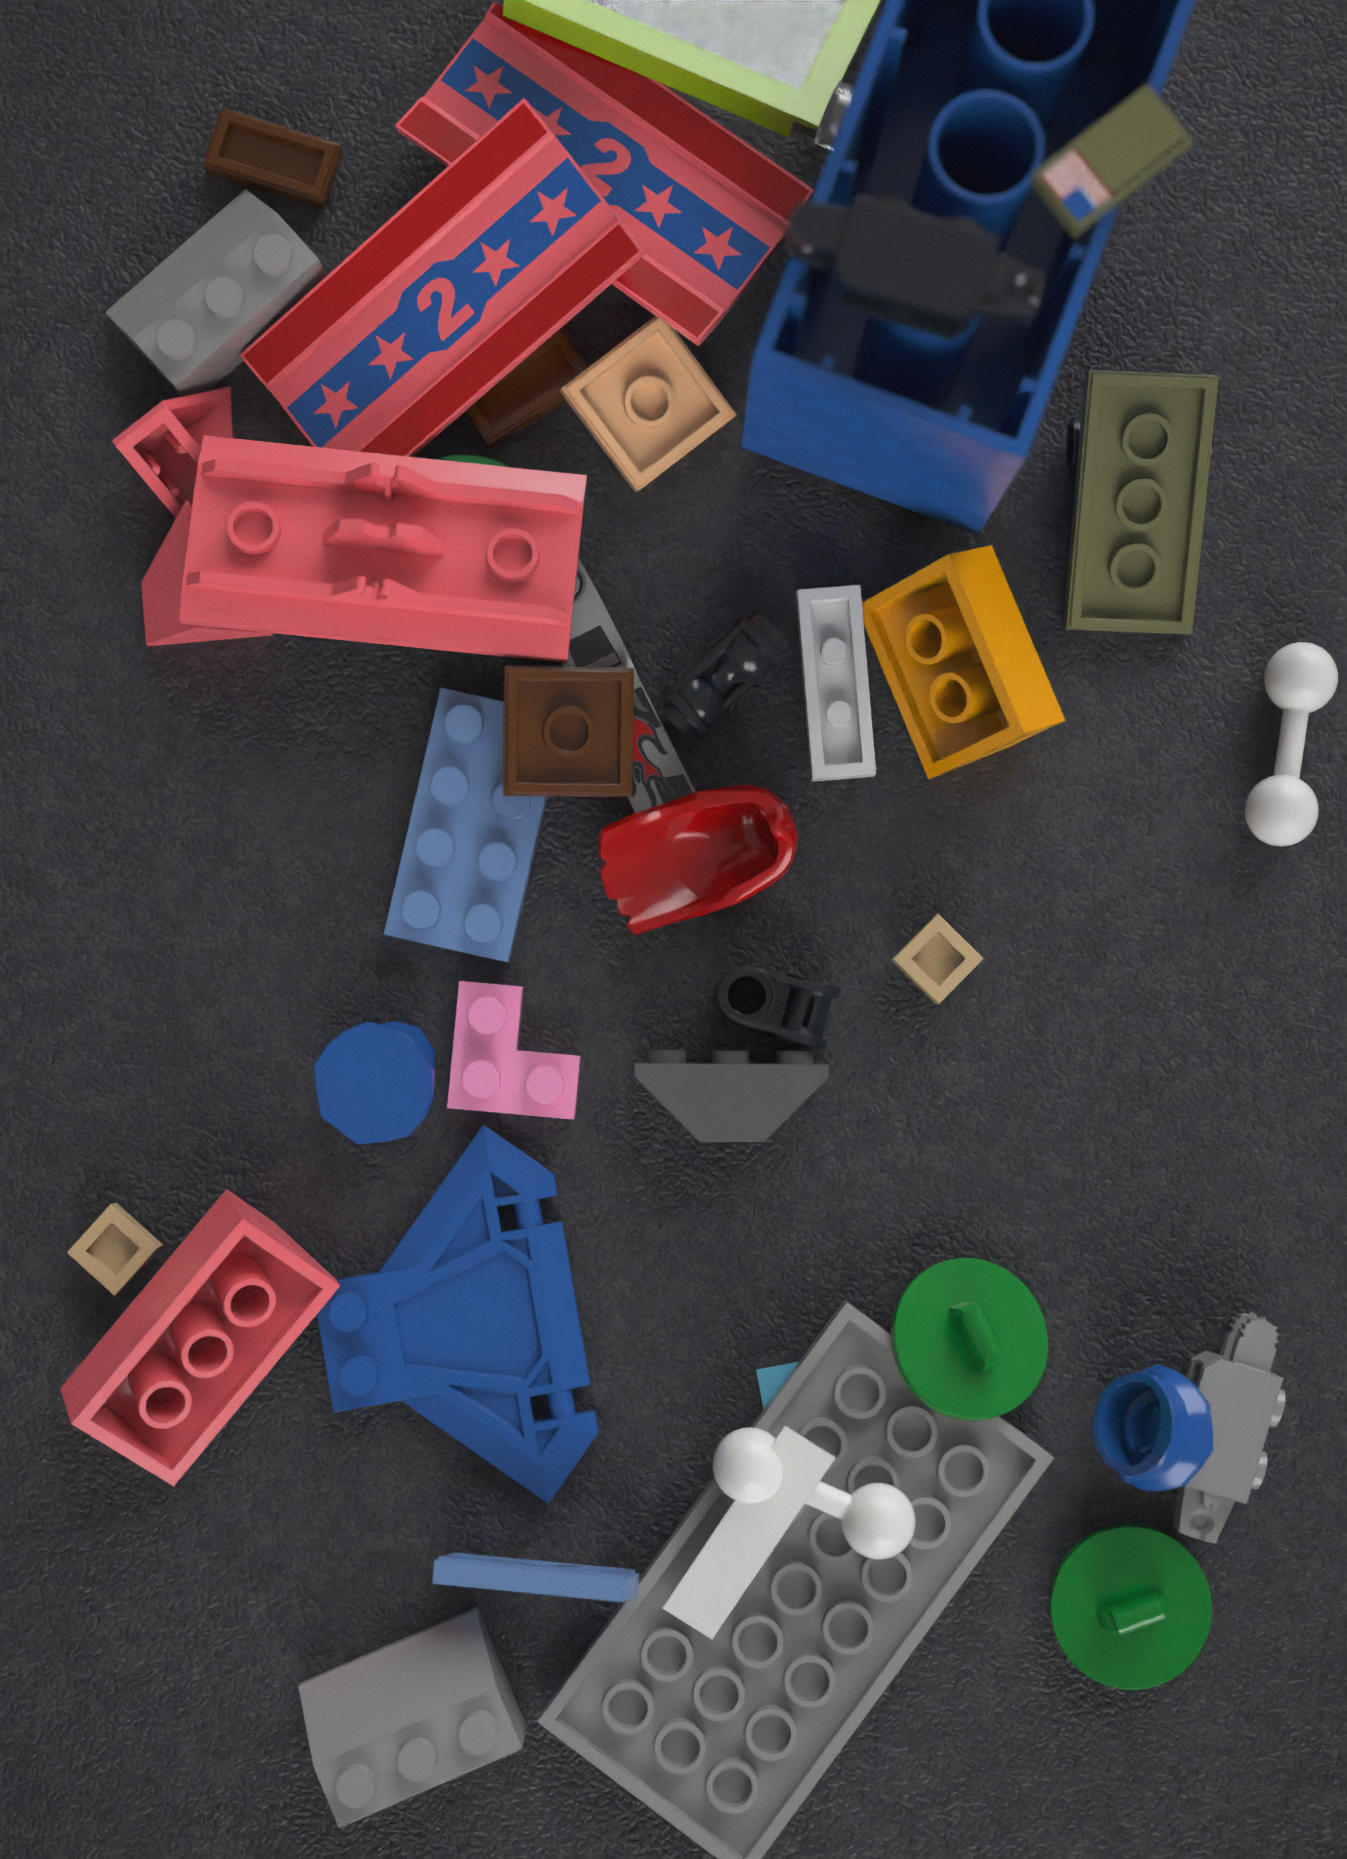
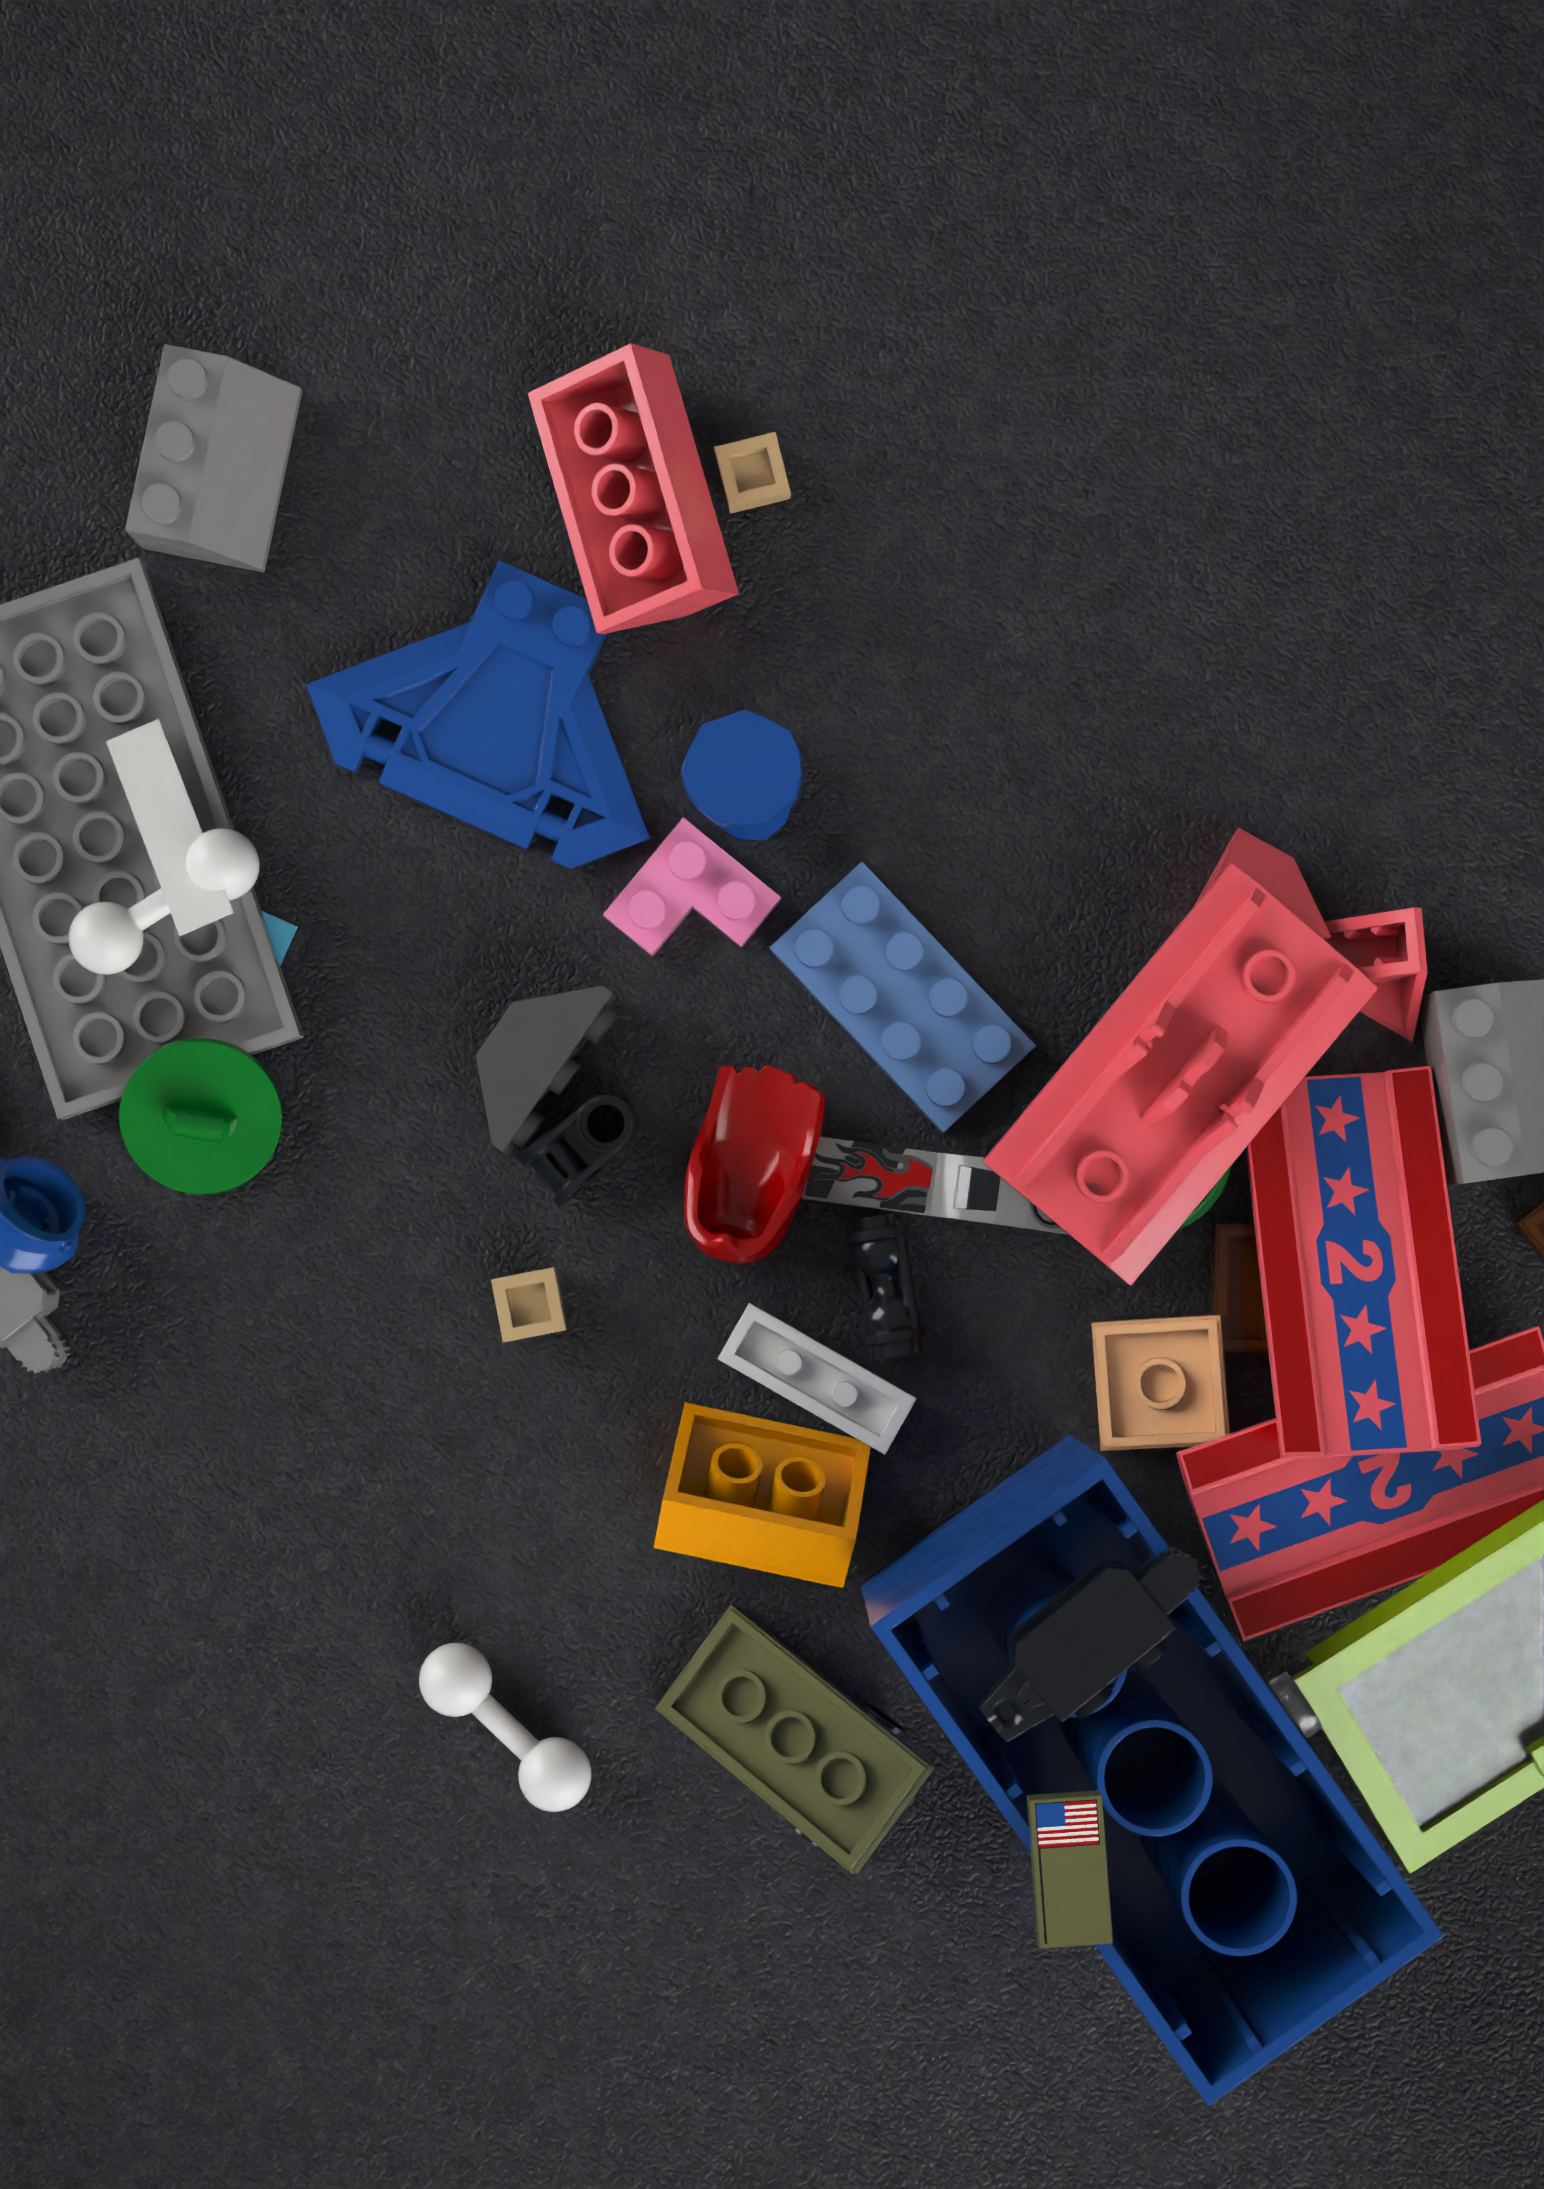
camera: 130 degrees right, 0 degrees up
medium blue tile [432,1553,639,1602] -> none
reddish brown tile [503,666,634,797] -> none

